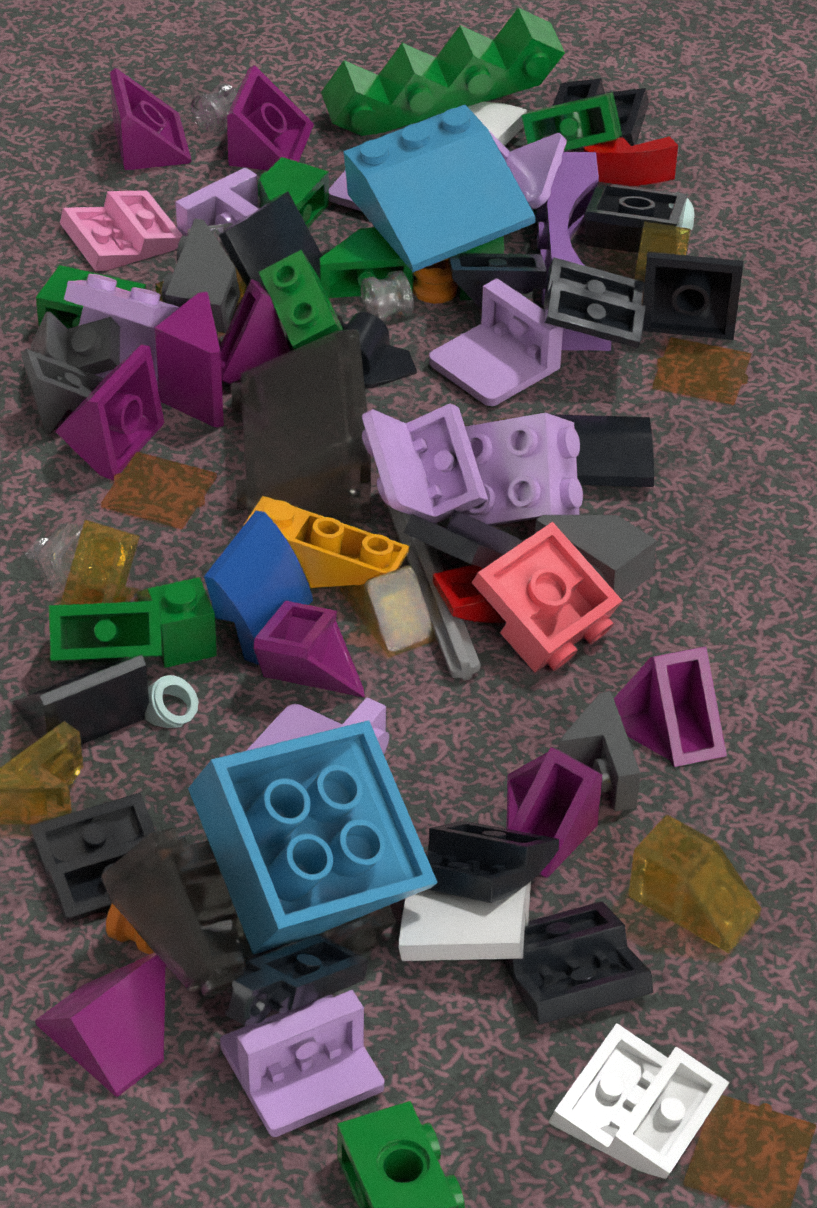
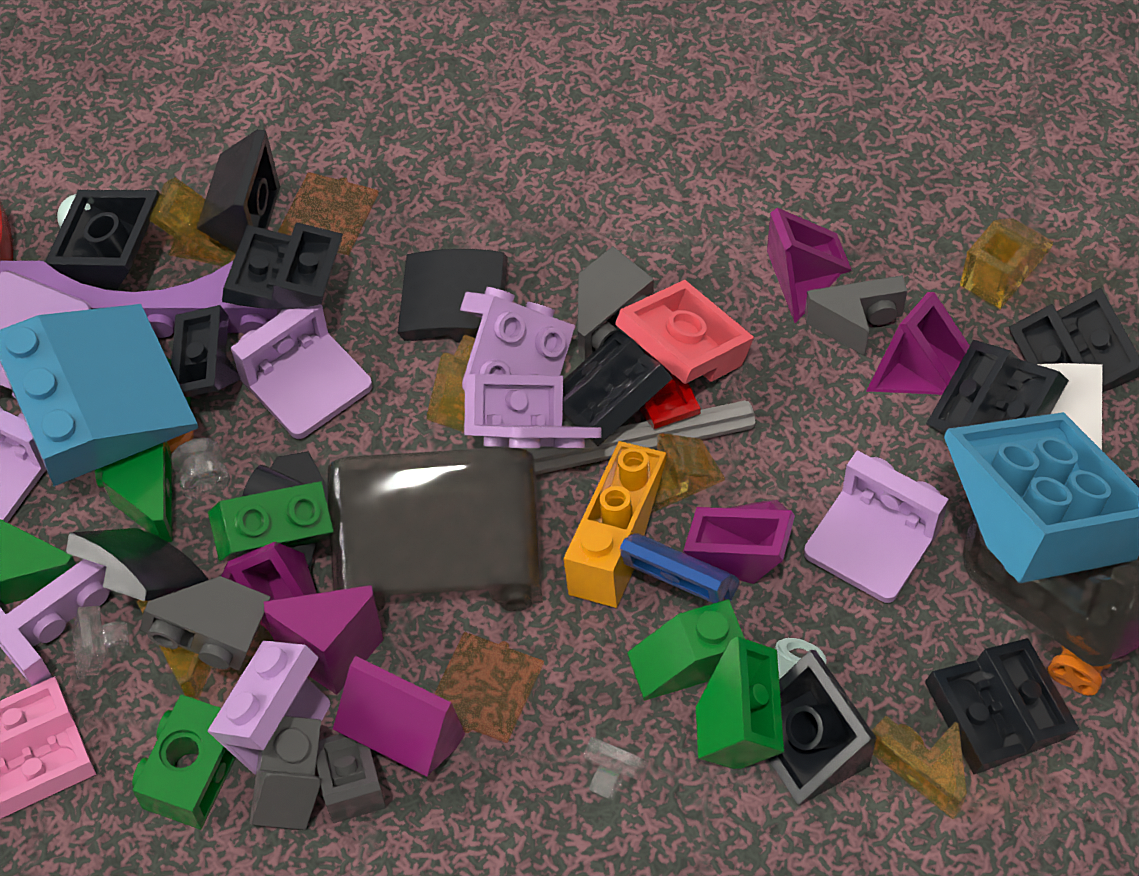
camera: 85 degrees left, 15 degrees up
clear yellow slope [60,520,140,605] -> none

